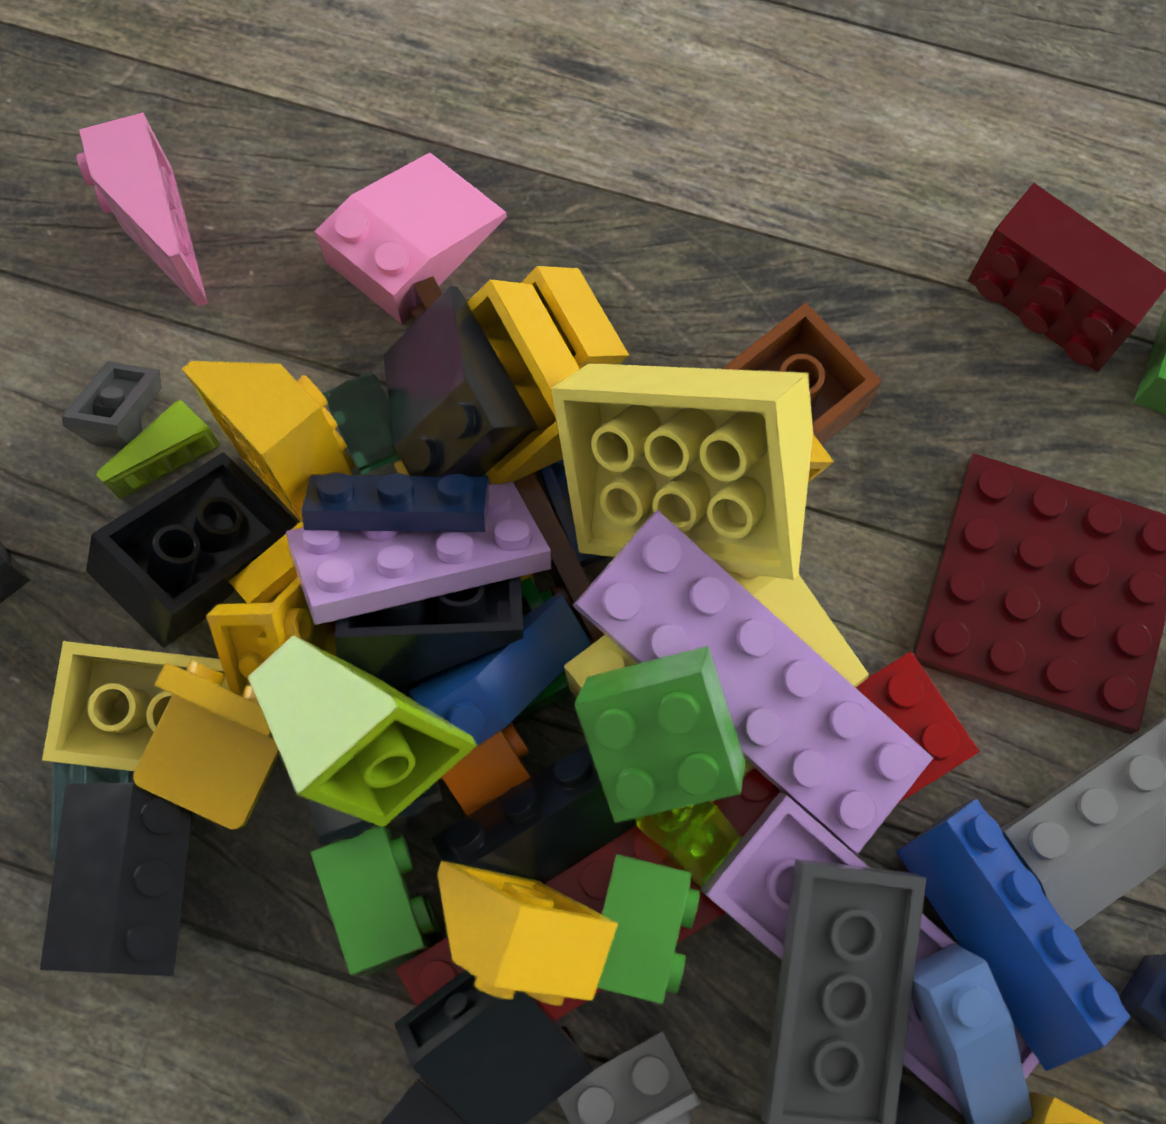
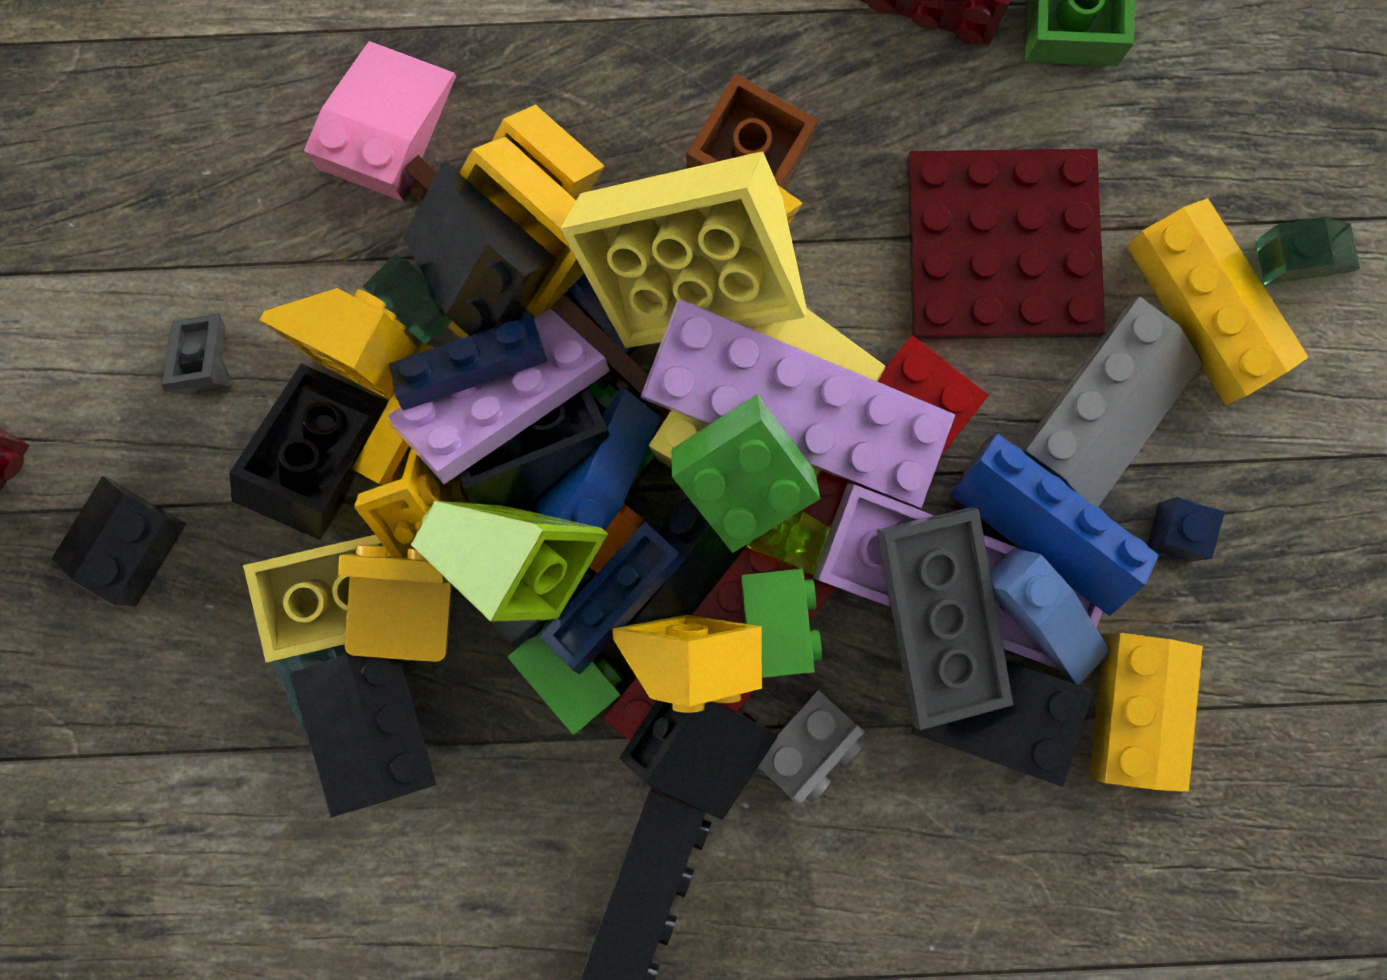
camera: 20 degrees left, 10 degrees up
bright pink slope [77,113,208,307] -> none
lime slope [95,399,220,499] -> none
none -> dark blue plate [539,522,686,674]

